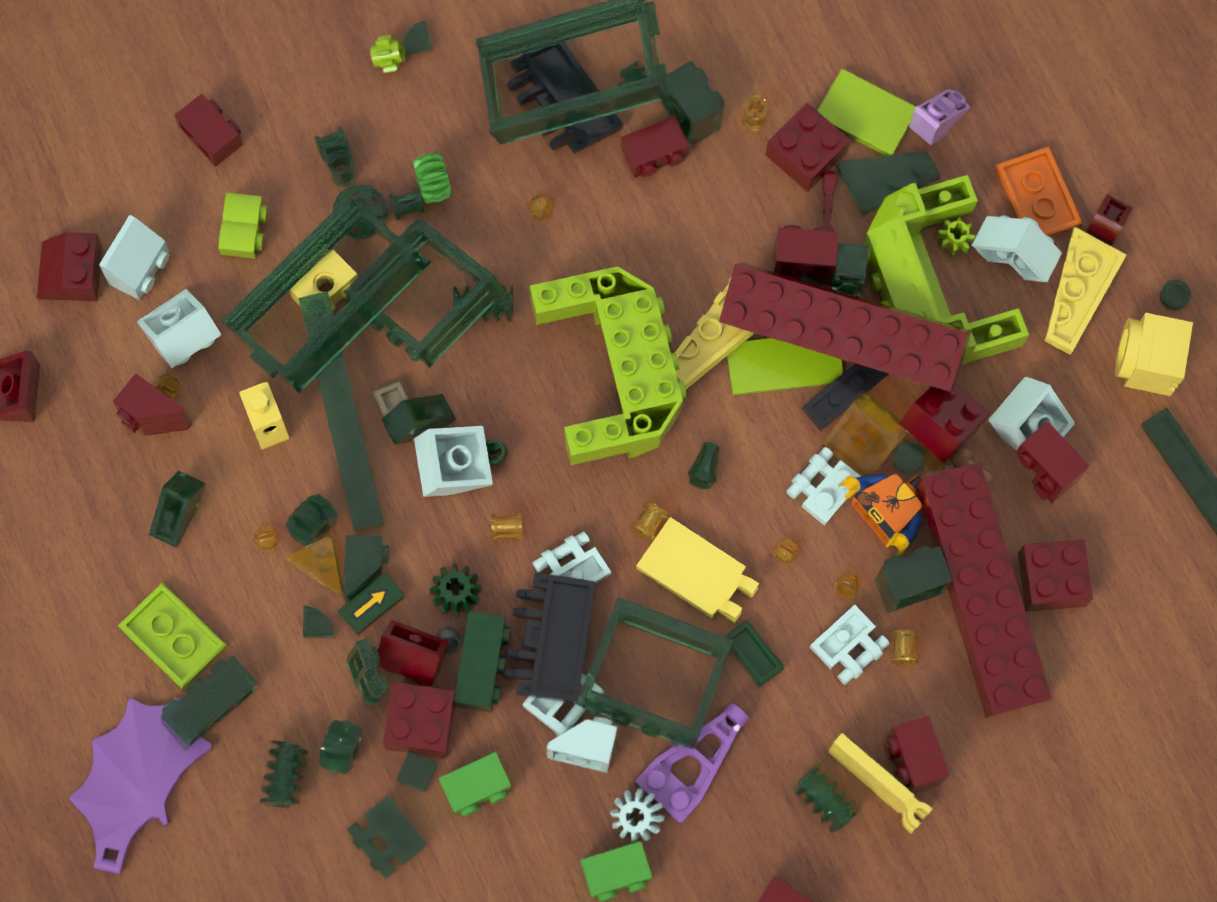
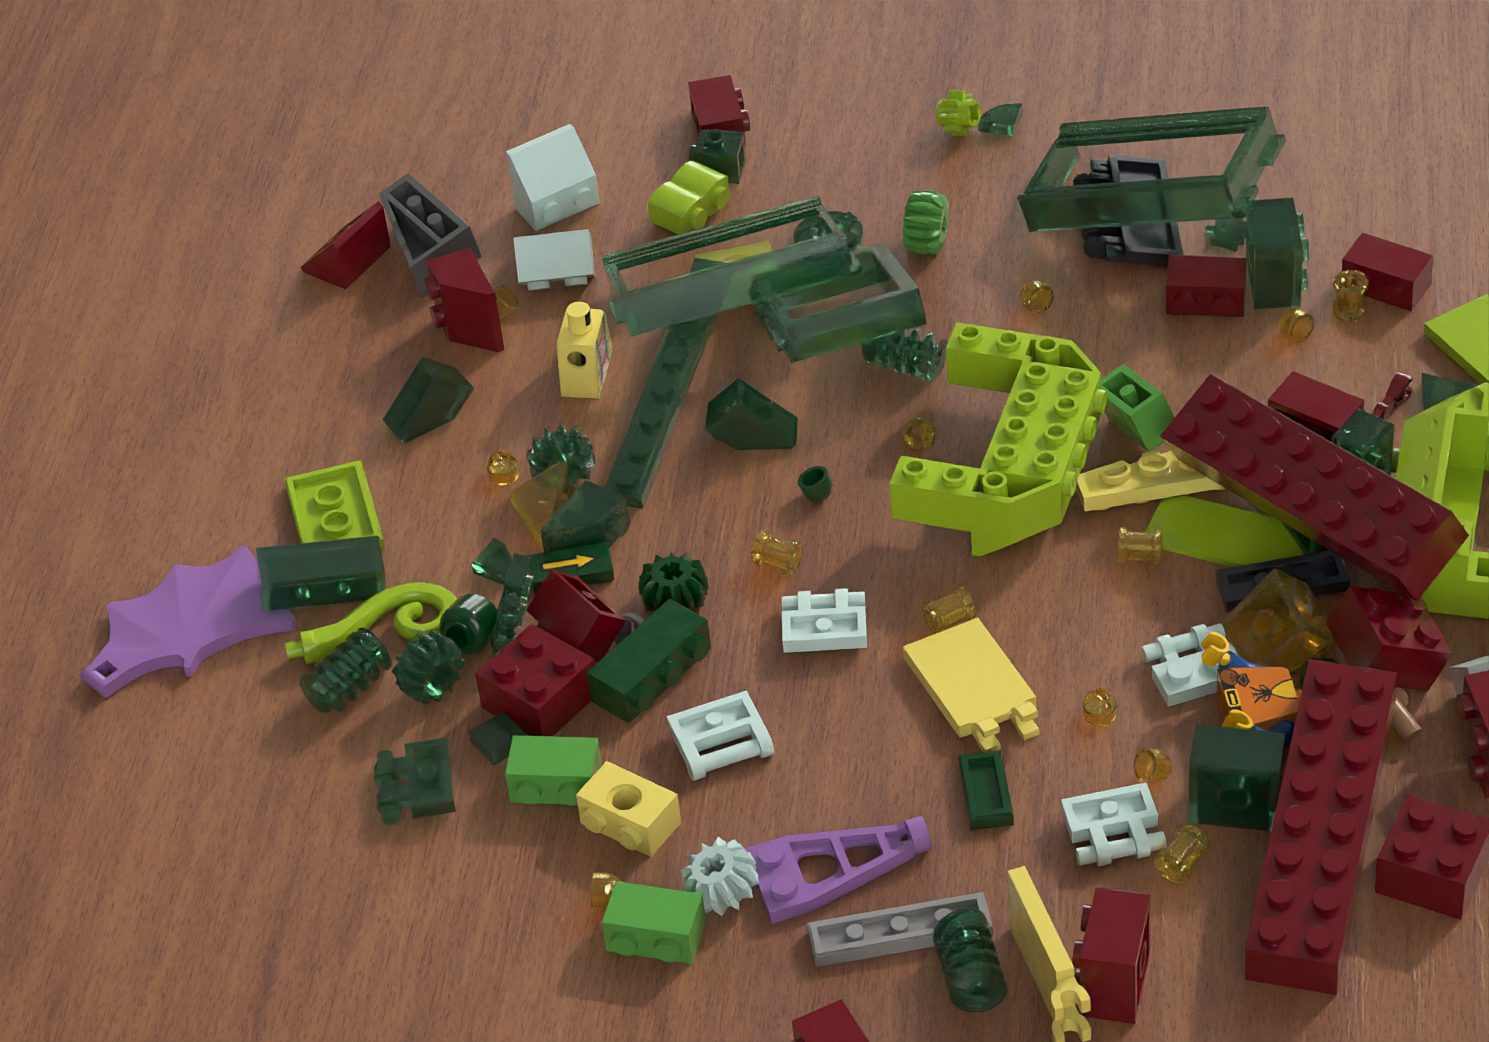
camera: 40 degrees right, 30 degrees down
dark red slope [37,232,102,301] -> none
clear green piece [314,127,357,187] -> none
clear green bush [389,187,425,220] -> none
light aqua slope [414,426,493,497] -> none
black hinge [503,573,596,704] -> none
light aqua slope [547,717,617,773] -> none
clear green window [577,597,733,749] -> none
clear green cone [688,442,720,489] -> none
dark red brick [765,102,851,192] -> none
none -> lime plant [285,582,457,664]
none -> dark grey wedge [379,173,482,298]
none -> dark green head [439,593,501,655]
none -> light yellow brick [576,761,681,857]
none -> clear yellow hinge [591,872,622,908]
none -> clear green brick [689,130,746,184]
none -> light grey tile [807,892,993,967]
none -> clear yellow hinge [902,418,936,451]
none -> bright green brick [1101,364,1175,452]
none -> clear yellow bush [1118,527,1162,566]
none -> clear yellow hinge [1279,309,1314,343]
none -> dark red brick [1341,232,1433,311]

